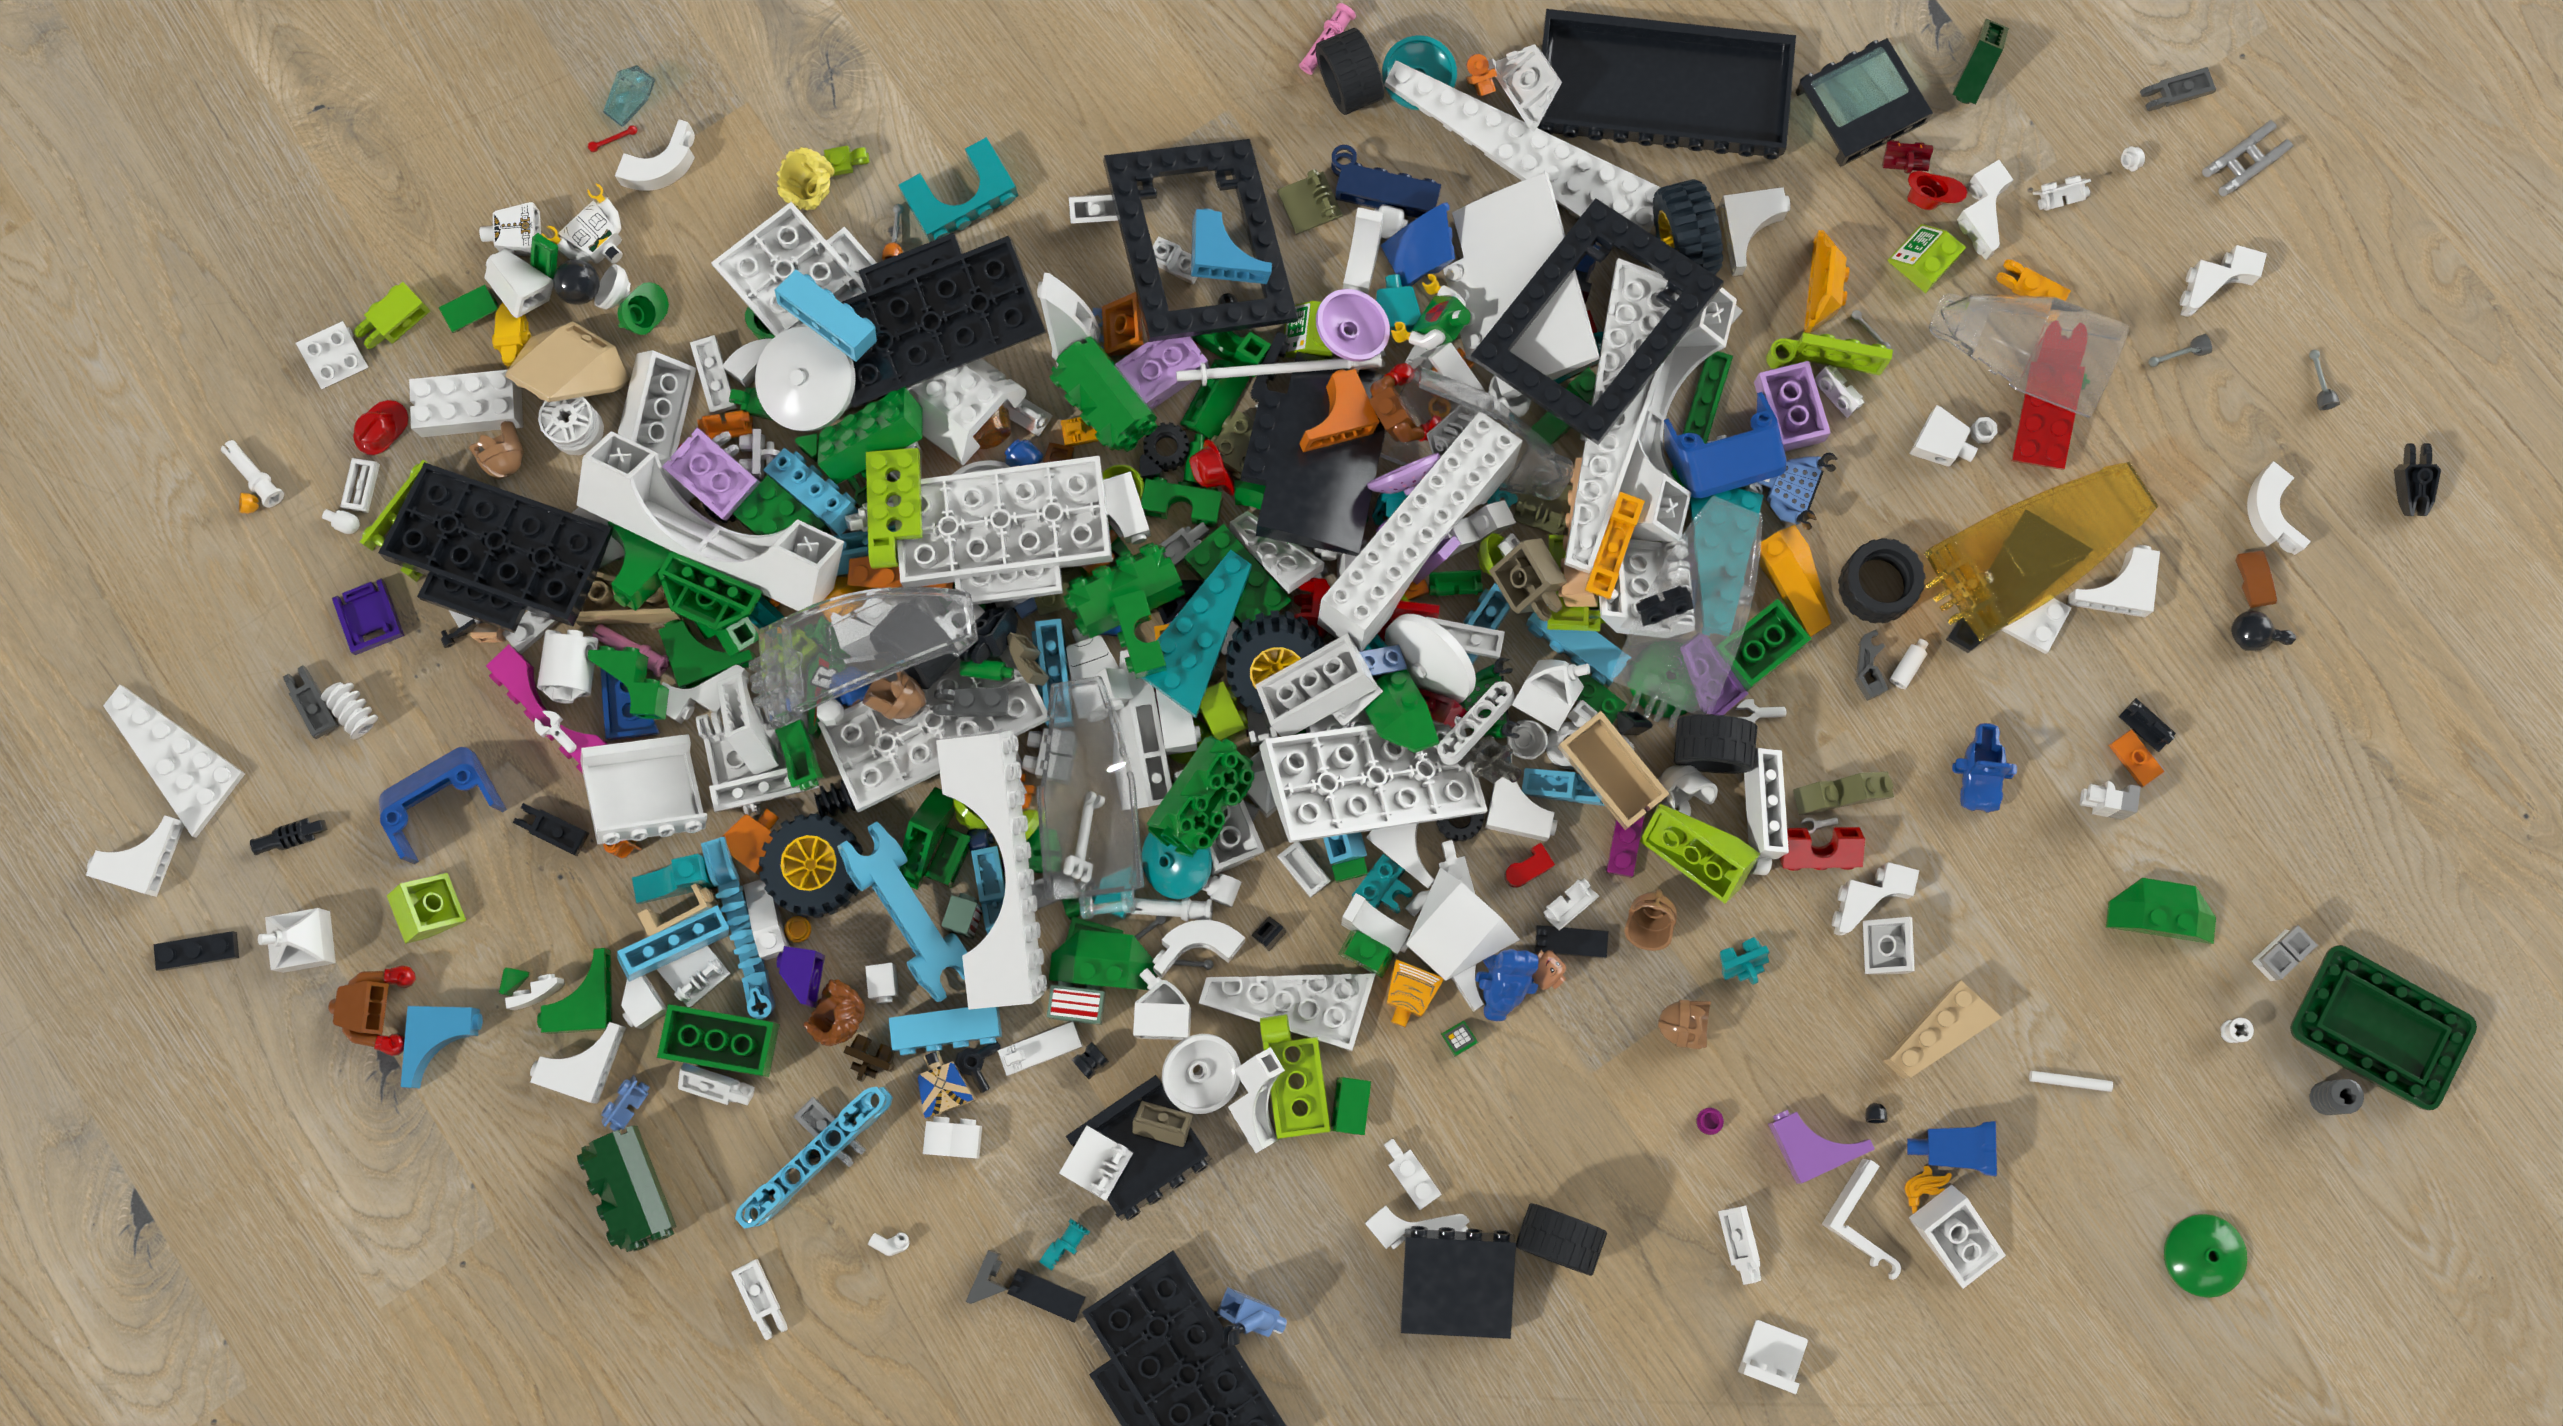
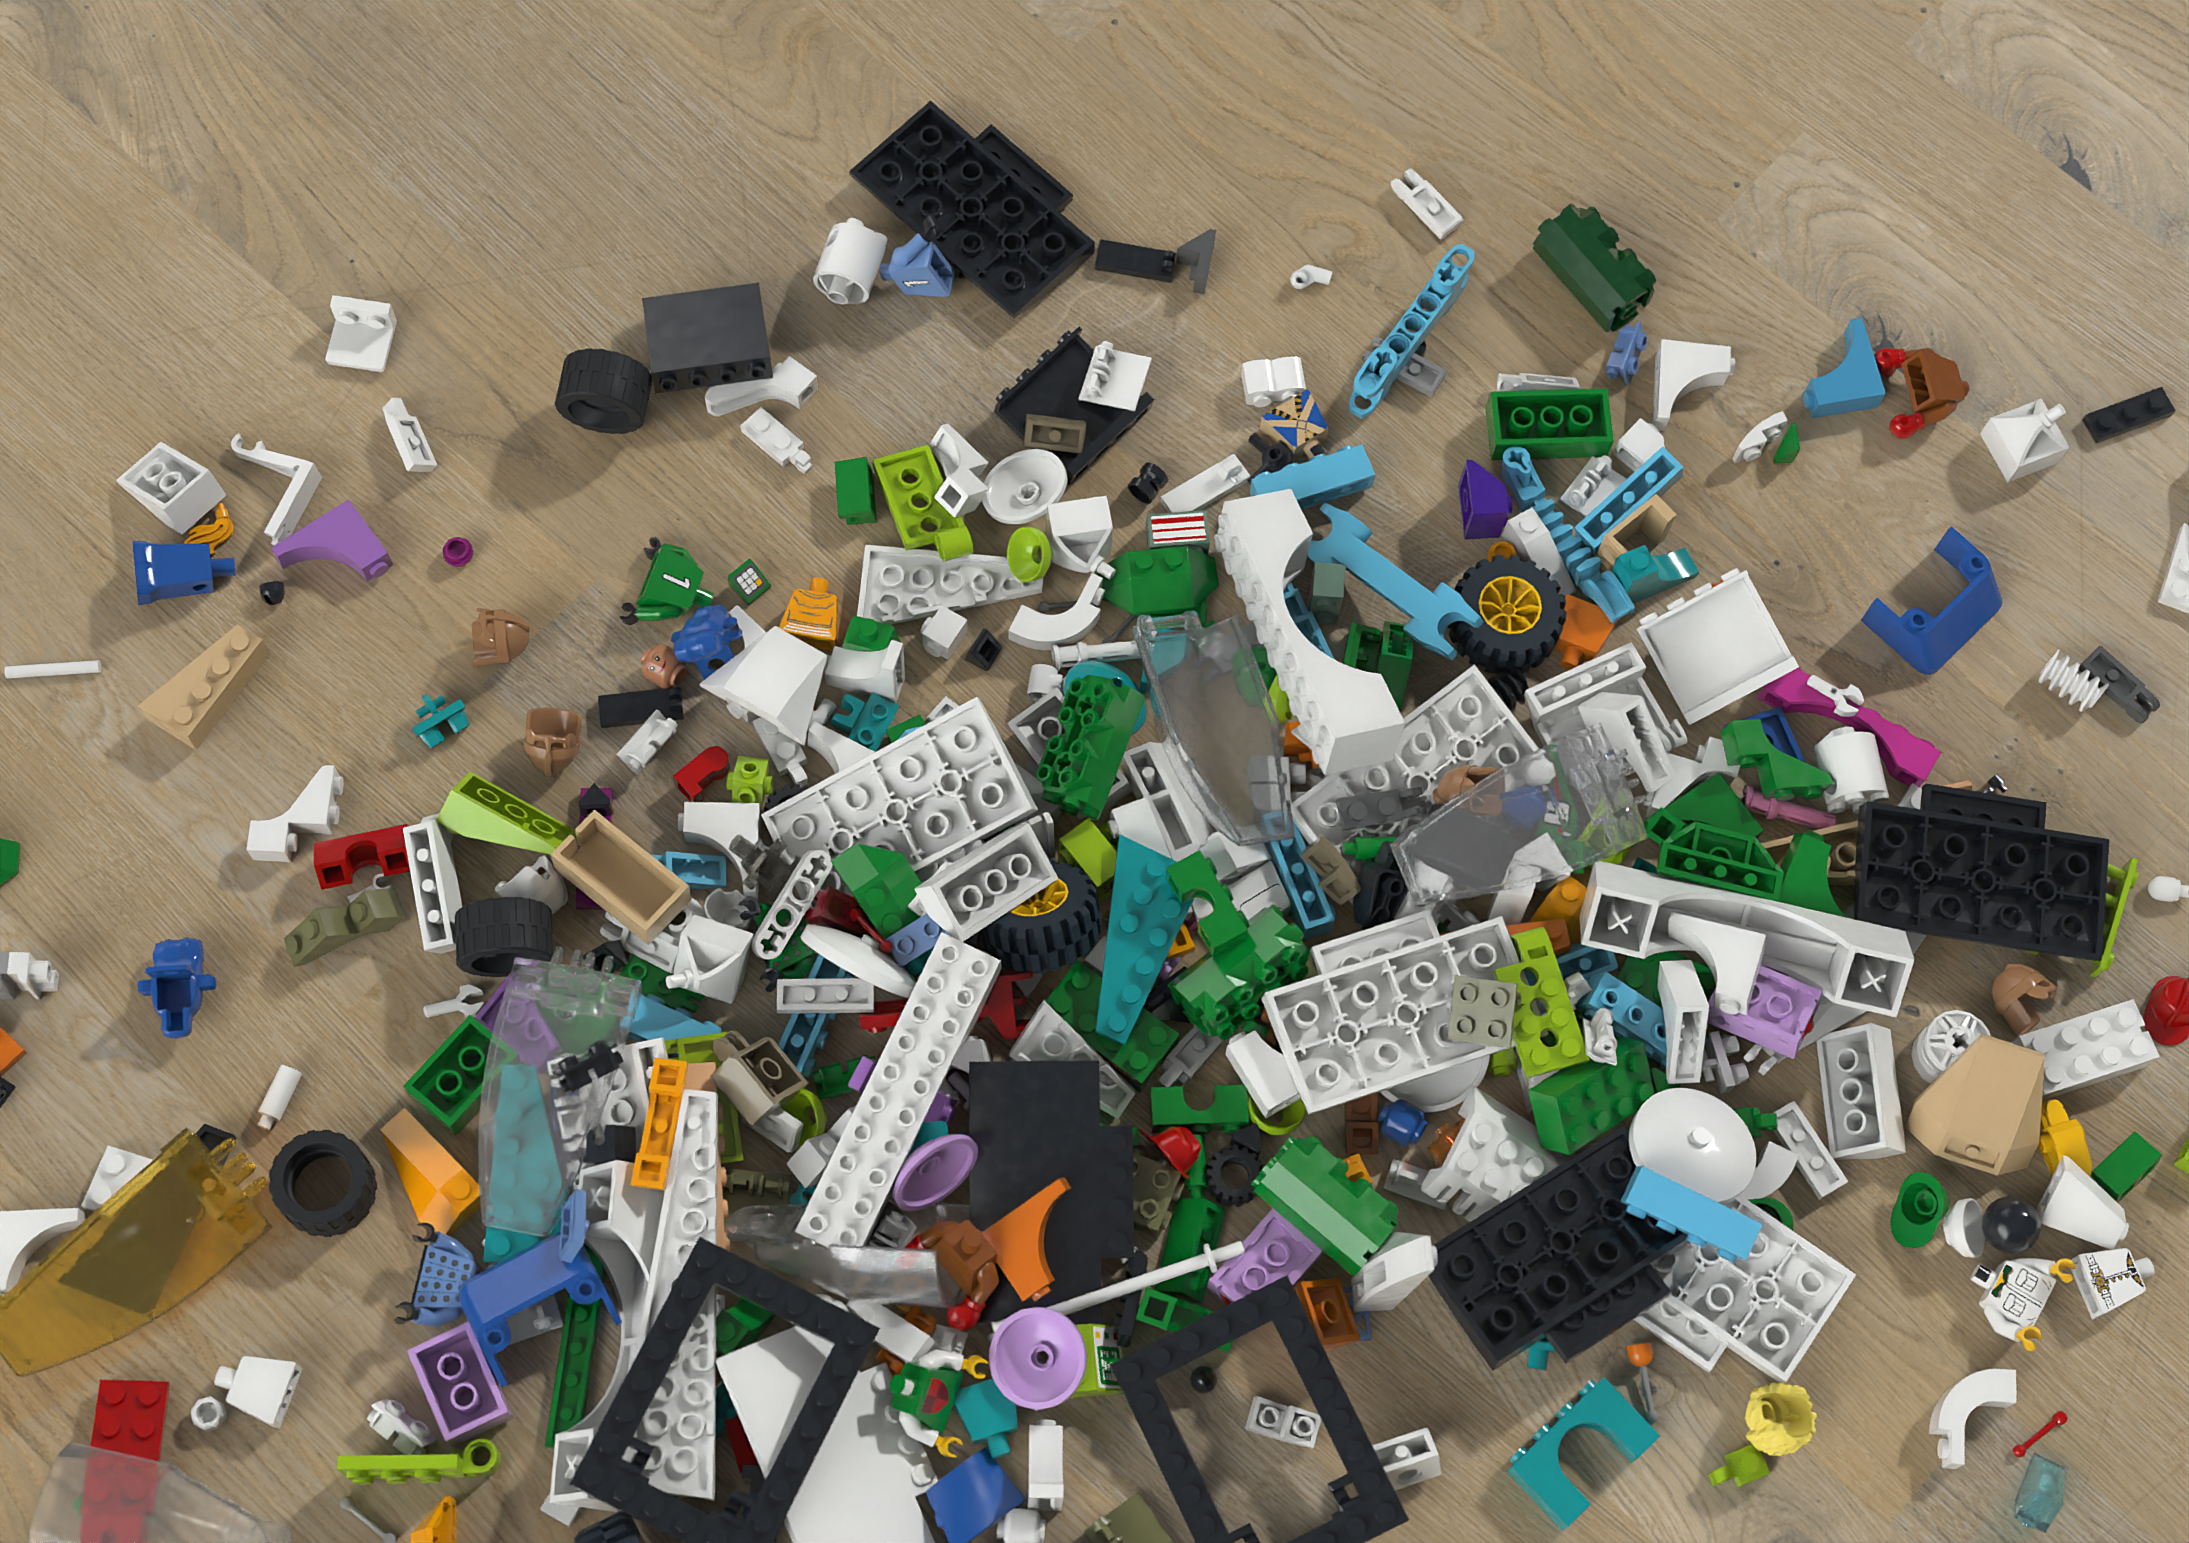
camera: 160 degrees right, 10 degrees down
black hinge [250,818,328,855] -> none
dark purple container [332,578,404,655] -> none
white tile [340,458,380,513] -> none
lime slope [387,873,466,944] -> none
black hinge [512,803,590,856] -> none
green tile [530,233,558,279] -> none
green arch [537,948,612,1034] -> none
orange hinge [697,410,753,439] -> none
green arch [775,719,824,791] -> none
dark orange hair [803,979,865,1046] -> none
dark brown hips [843,1034,895,1082] -> none
white brick [865,963,899,1004] -> none
teal connector [1039,1218,1090,1271] -> none
white hinge [1063,791,1105,883] -> none
dark azure arch [1191,208,1272,284] -> none
dark grey piece [1855,630,1889,701] -> none
white slope [1863,917,1915,974] -> none
none -> medium blue plate [559,1189,589,1263]
none -> black slope [579,783,614,817]
none -> black hinge [583,1125,636,1164]
none -> green torso [620,537,714,625]
none -> lime brick [727,756,773,807]
none -> white cylinder [813,218,887,304]
none -> red hinge [850,908,893,953]
none -> white brick [920,605,967,660]
none -> lime piece [1007,527,1054,582]
none -> hinge [1448,975,1522,1048]
none -> white hinge [1582,1008,1617,1066]
none -> white arch [1657,960,1709,1084]
none -> white arch [1668,912,1766,1015]

